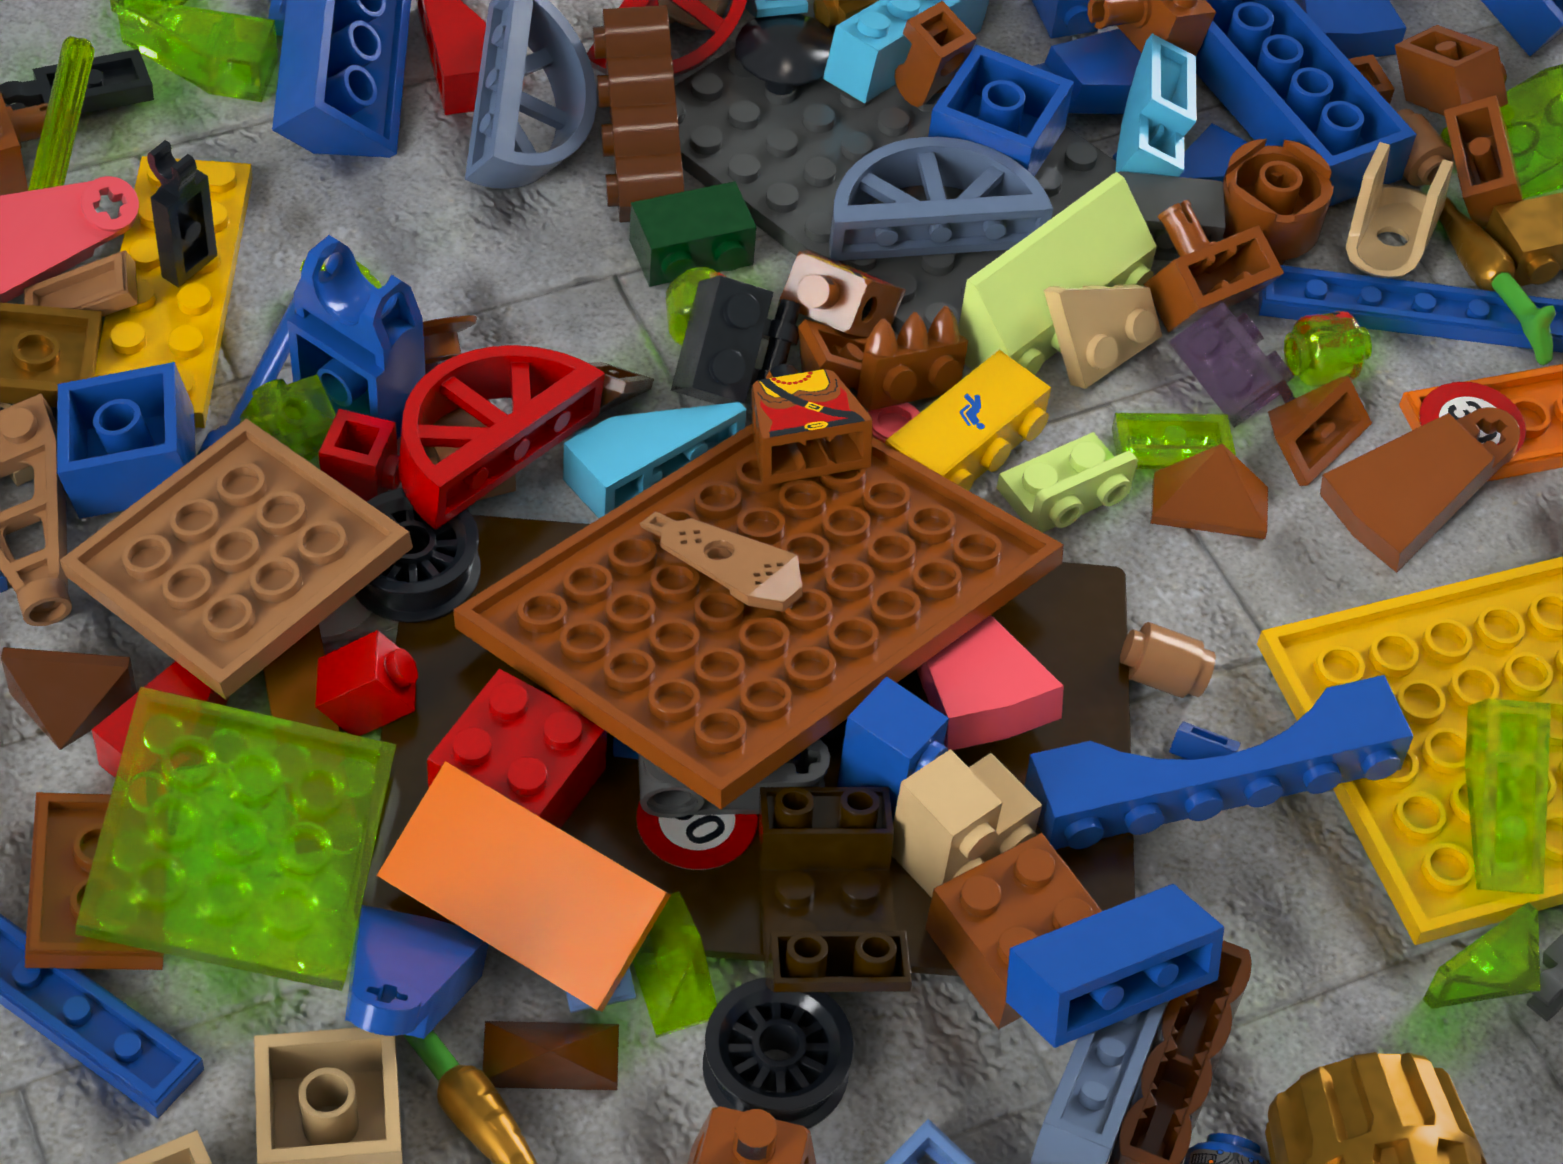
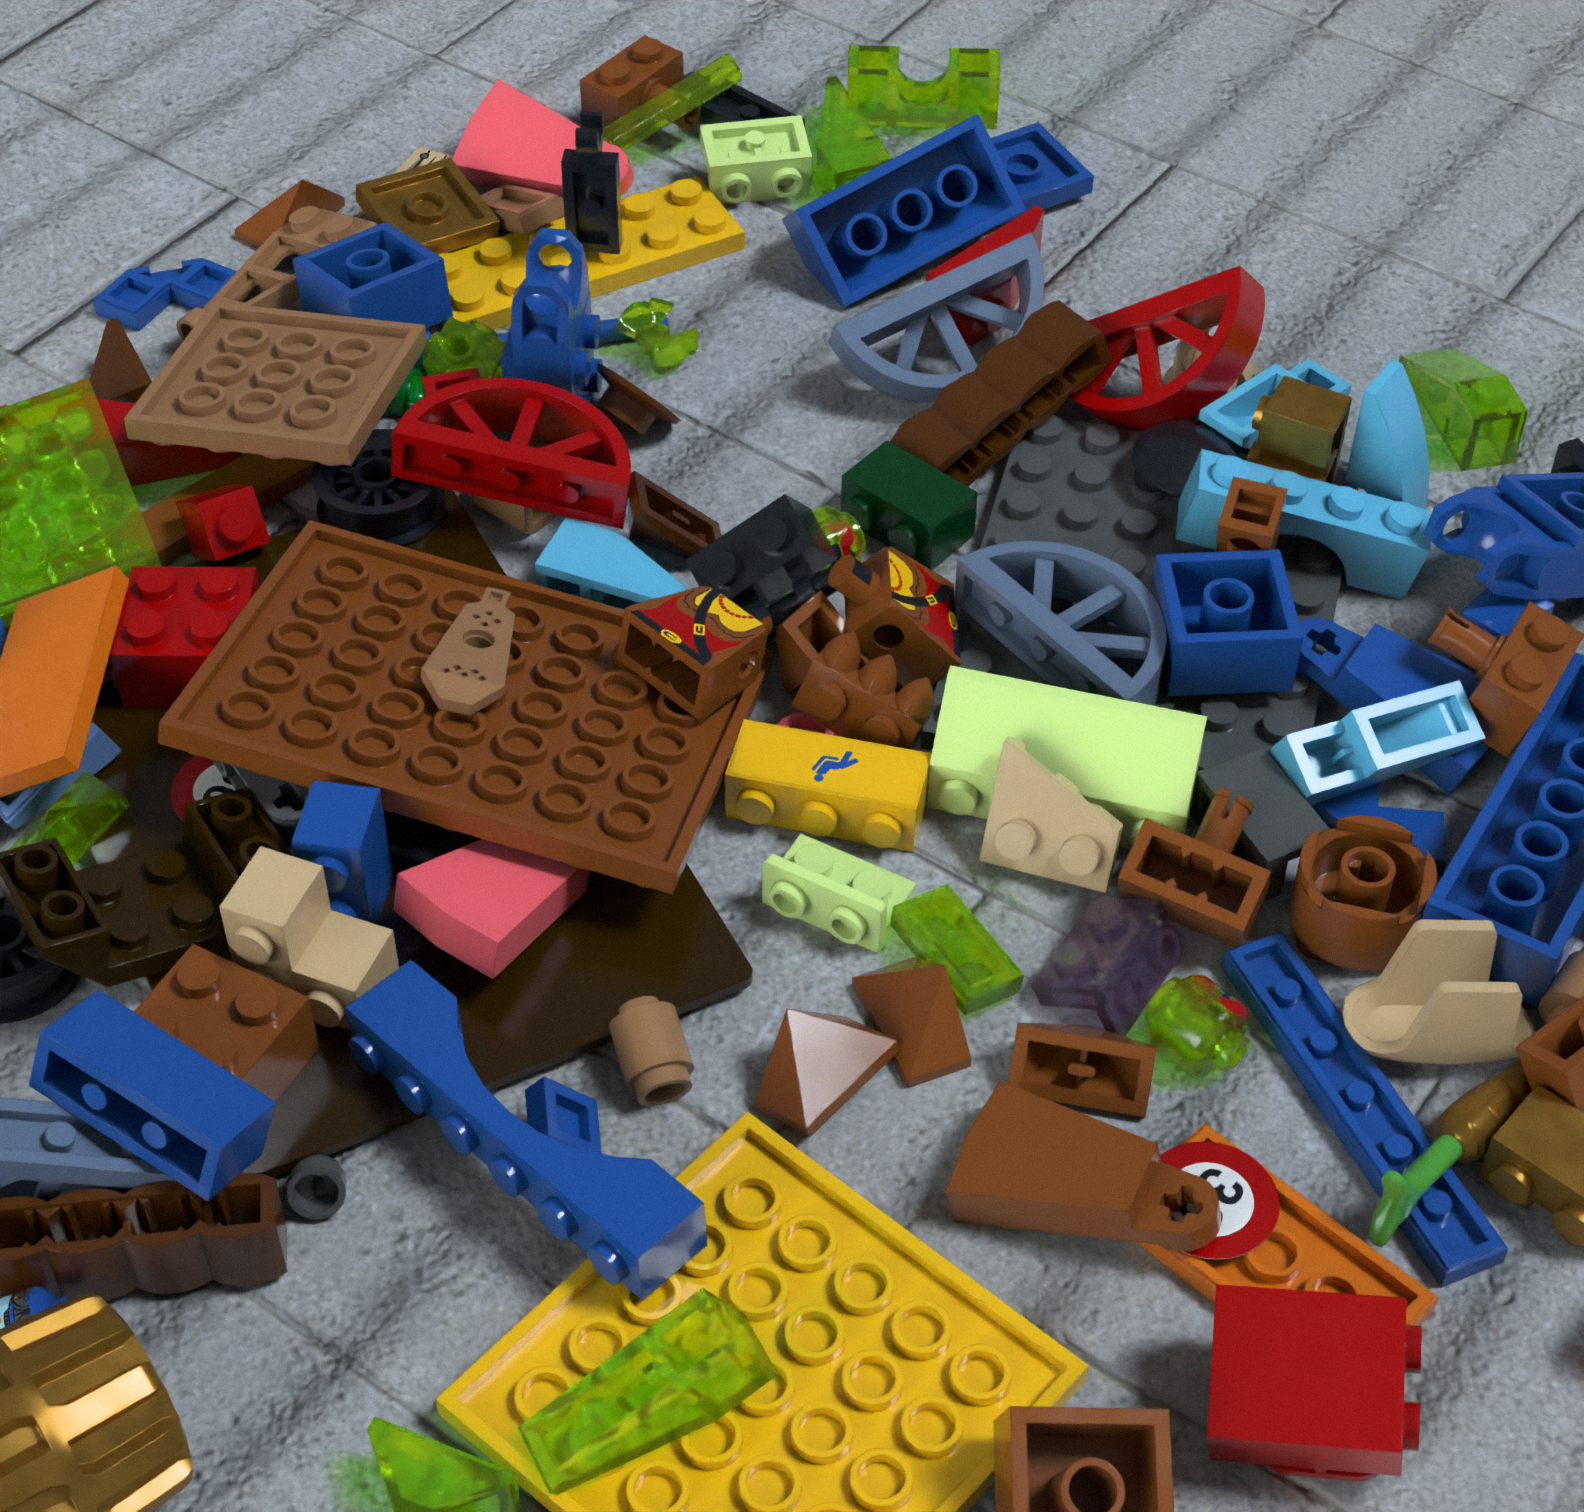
camera: 65 degrees right, 5 degrees down
none -> yellowish green bracket [700,115,812,205]
none -> slope [755,1008,900,1138]

